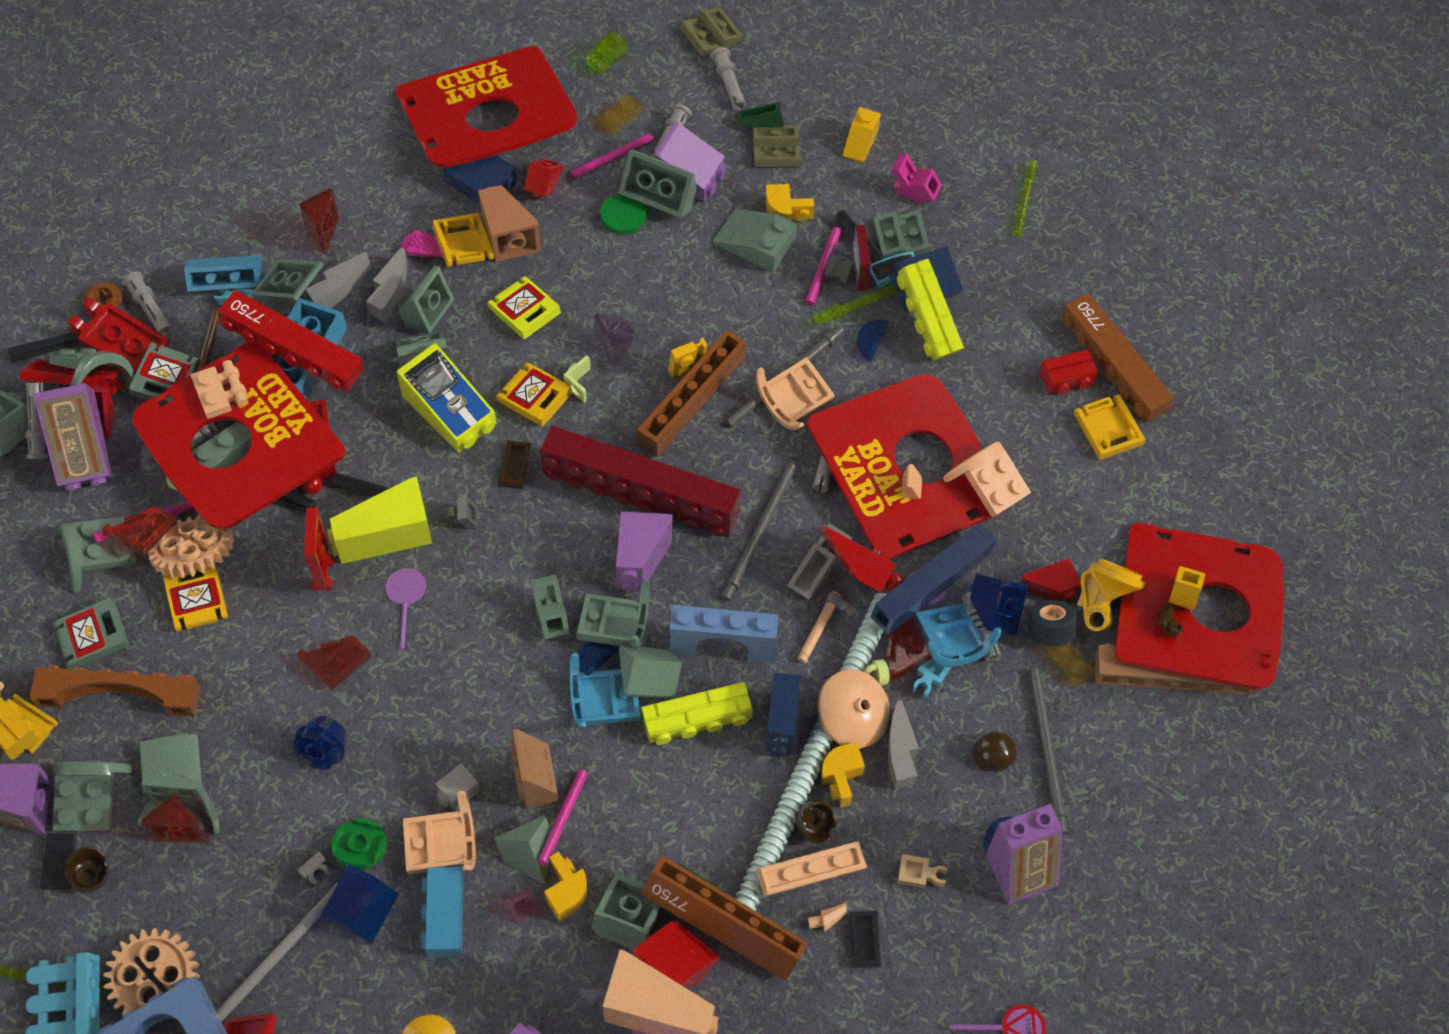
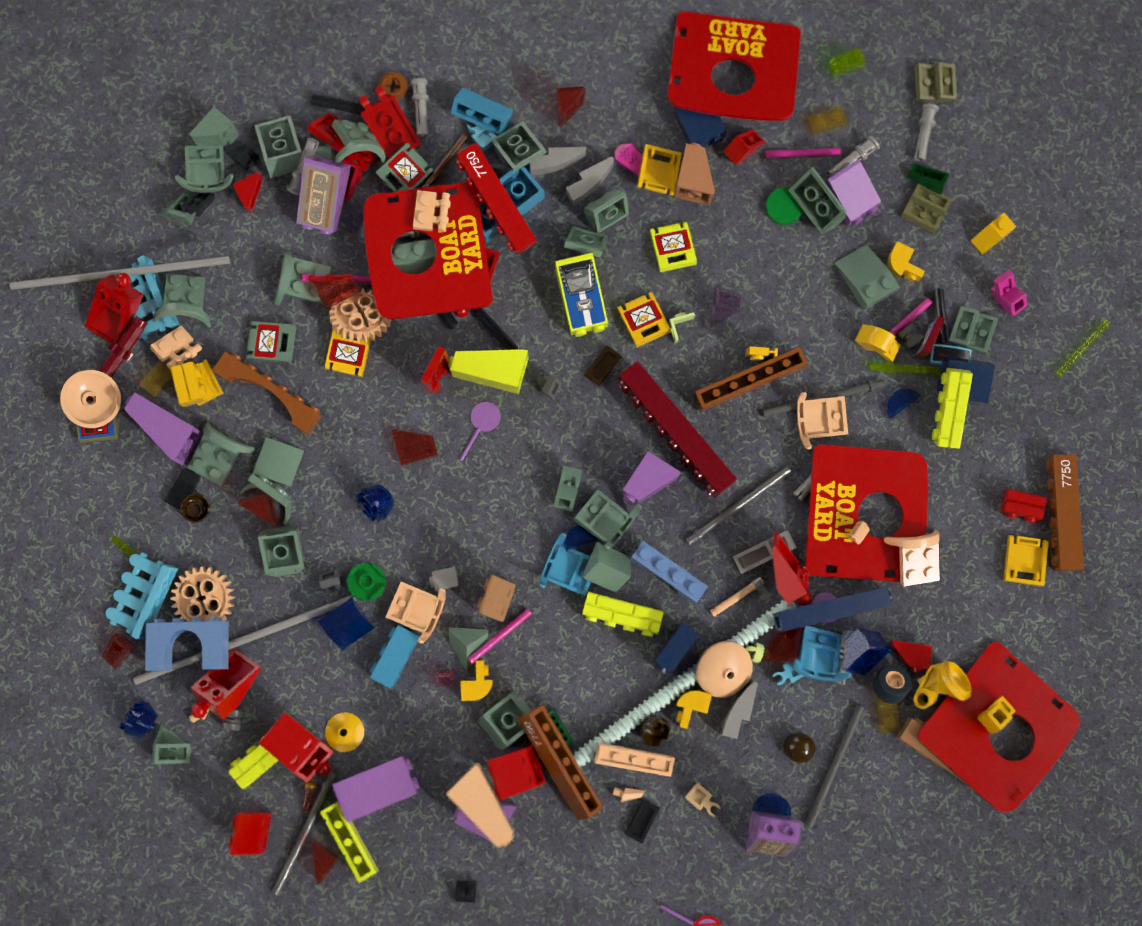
camera: 30 degrees right, 20 degrees up
dark brown arm [1158,603,1183,638] -> none
none -> sand green slope [258,525,304,577]
none -> yellow brick [855,324,901,362]

